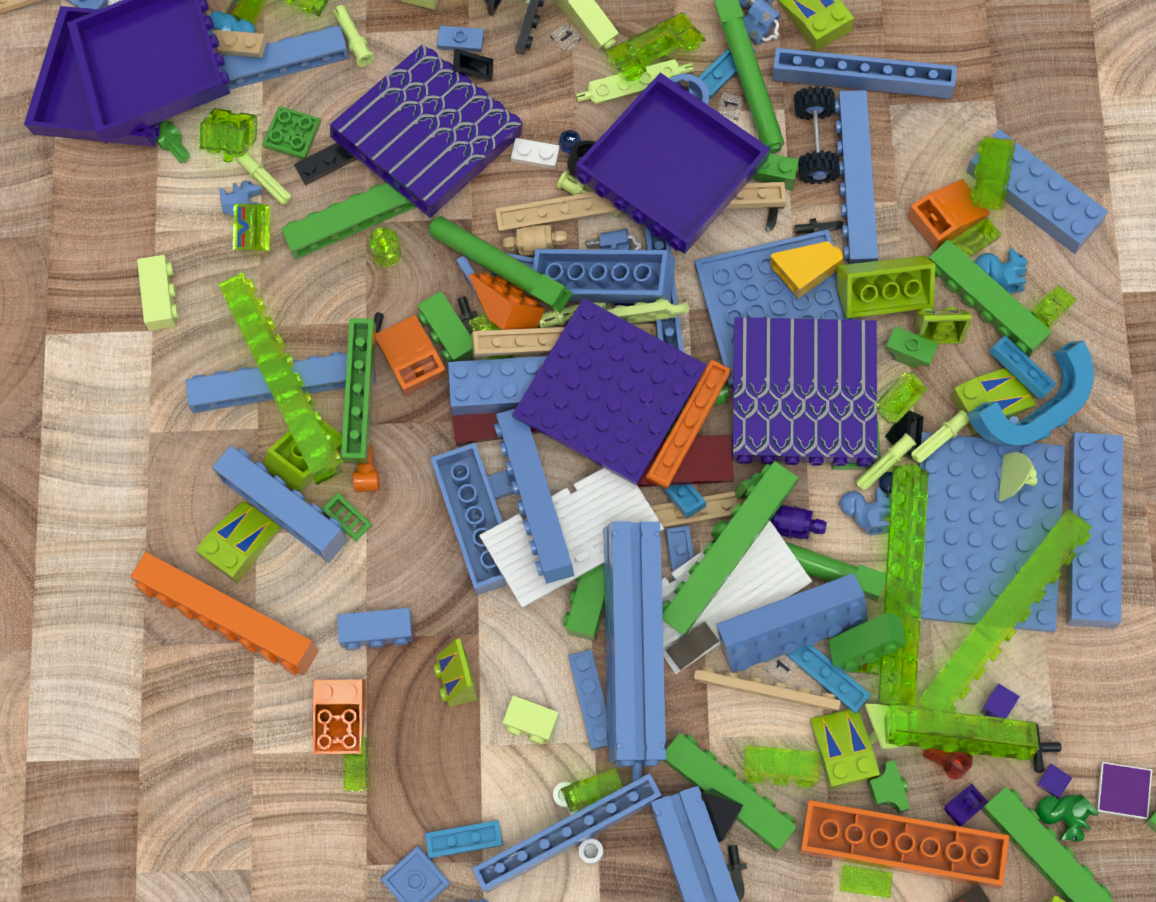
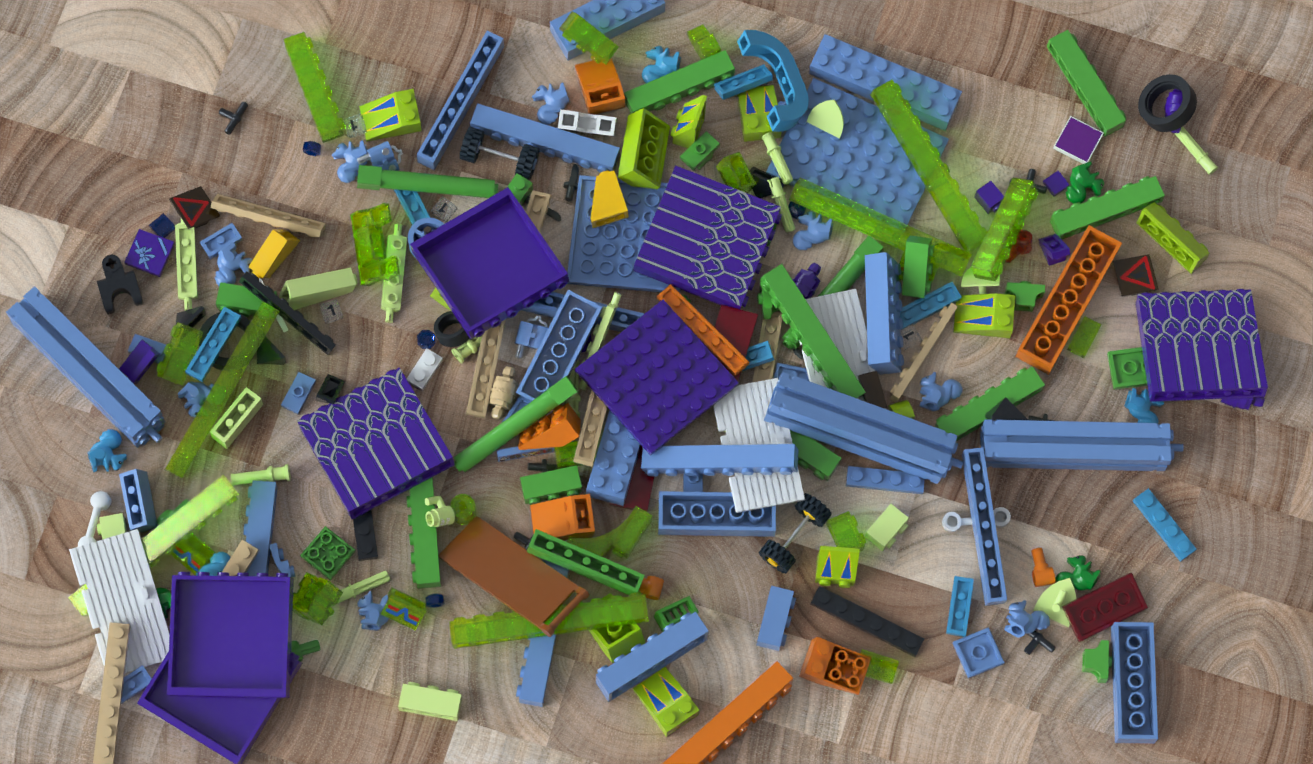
camera: 80 degrees left, 0 degrees up
clear neon green arch [561,767,623,812] -> none
clear neon green brick [743,745,821,789] -> none
clear neon green tile [951,217,1002,258] -> none
none -> medium blue slope [269,543,295,577]
none -> yellowish green piece [425,496,455,527]
none -> clear blue tile [425,593,445,608]
none -> dark orange flag [438,516,590,637]
none -> medium blue animal [532,83,570,125]
none -> white arch [558,109,617,137]
none -> clear neon green arch [566,506,652,559]
none -> black axle [759,493,832,574]
none -> black plate [810,586,924,657]
none -> clear neon green brick [826,511,866,552]
none -> lime brick [888,400,915,419]
none -> medium blue animal [920,372,963,411]

